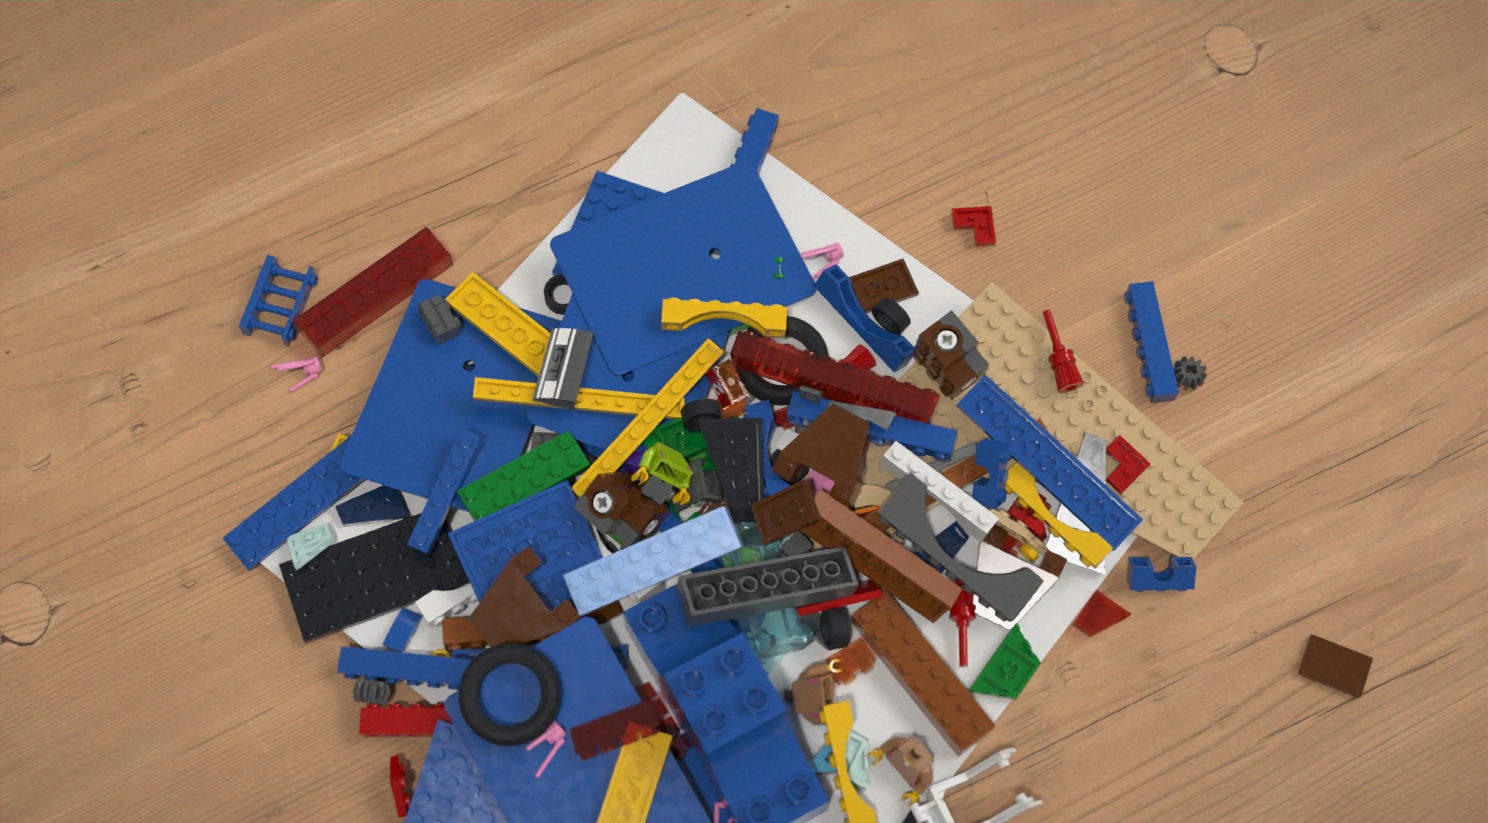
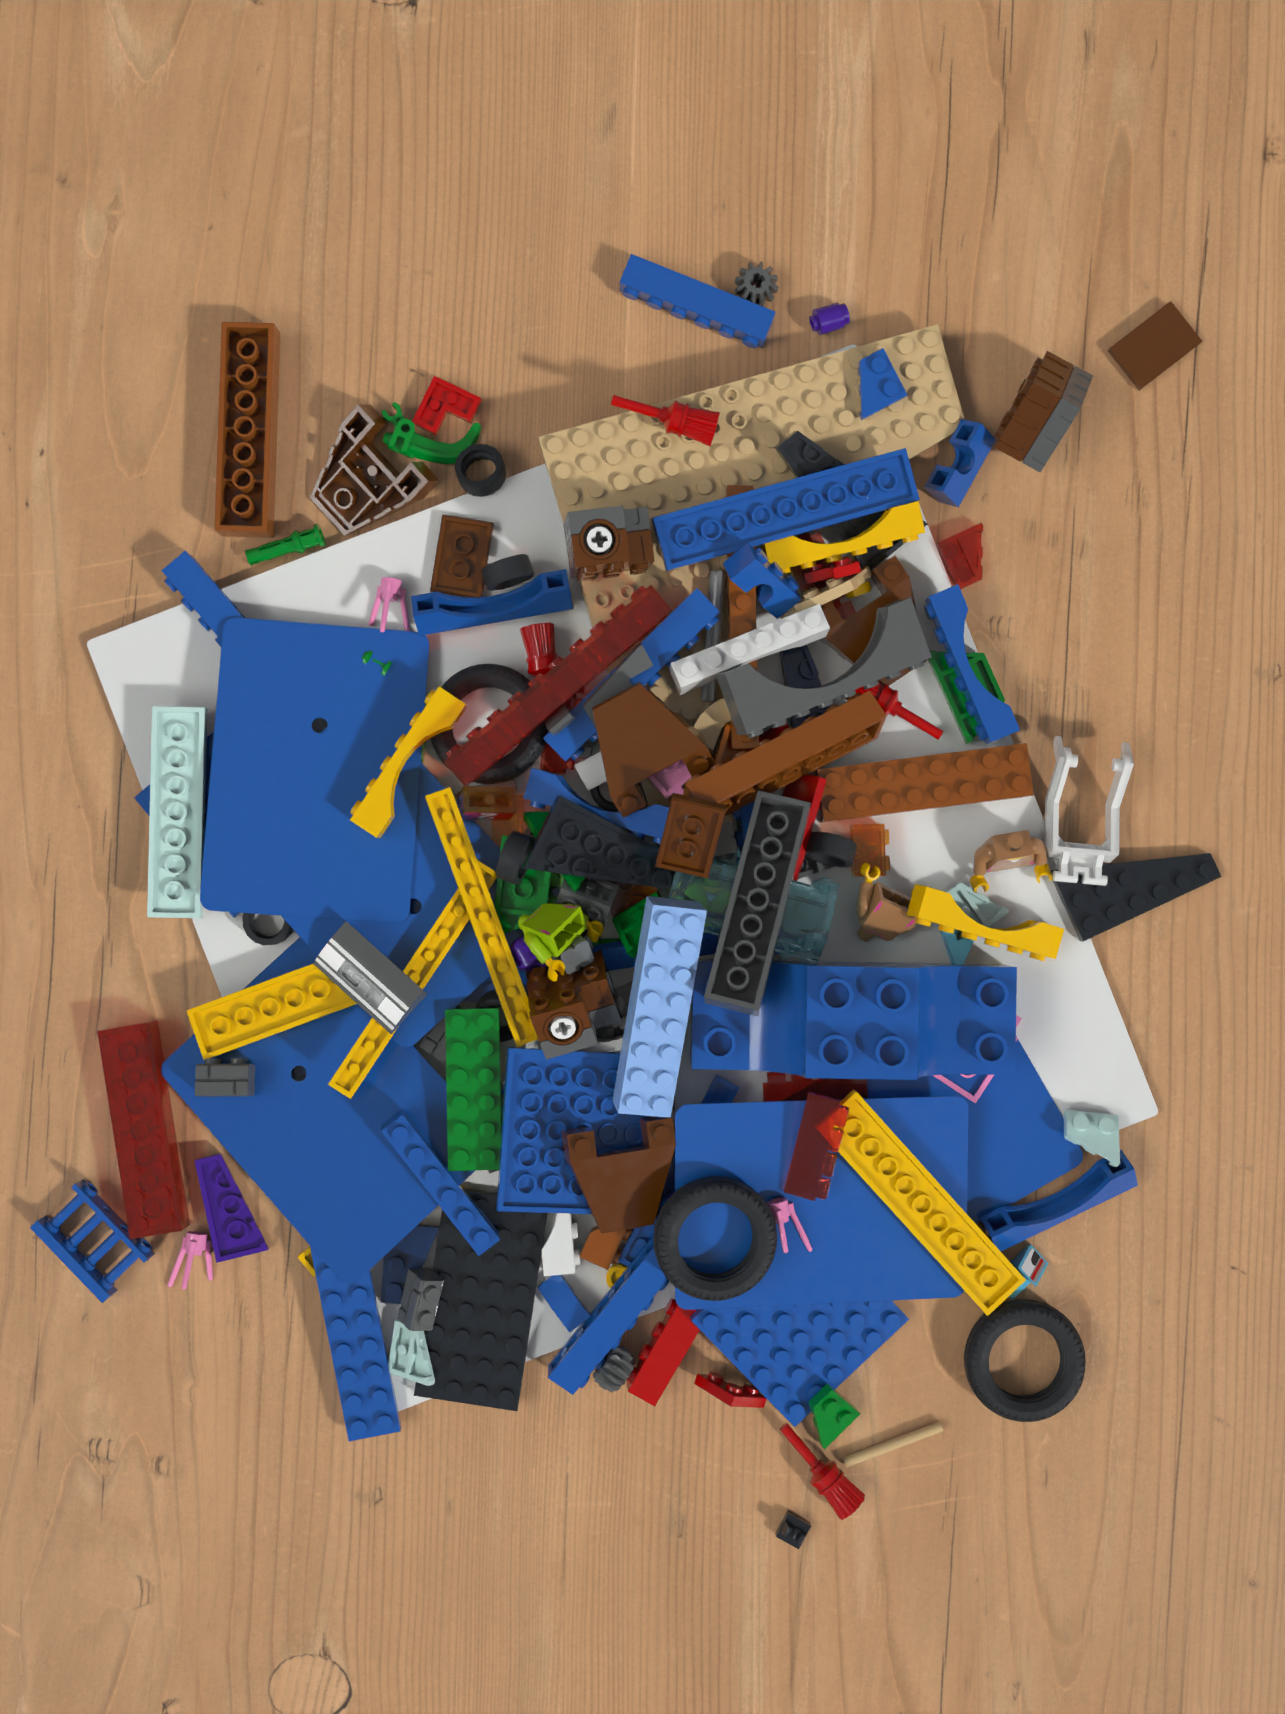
camera: 55 degrees left, 20 degrees up
red plate [1106,435,1151,494] -> none
none -> light aqua plate [147,706,207,918]
none -> dark purple wing [194,1153,269,1263]
none -> dark orange brick [215,322,280,538]
none -> green pin [245,523,326,566]
none -> reddish brown wedge [310,404,440,536]
none -> green piece [382,402,481,464]
none -> dark grey brick [397,1268,444,1331]
none -> black tyre [455,444,507,497]
none -> dark purple brick [809,302,850,335]
none -> blue wing [858,348,907,421]
none -> blue arch [924,584,1020,745]
none -> reddish brown piece [994,351,1093,472]

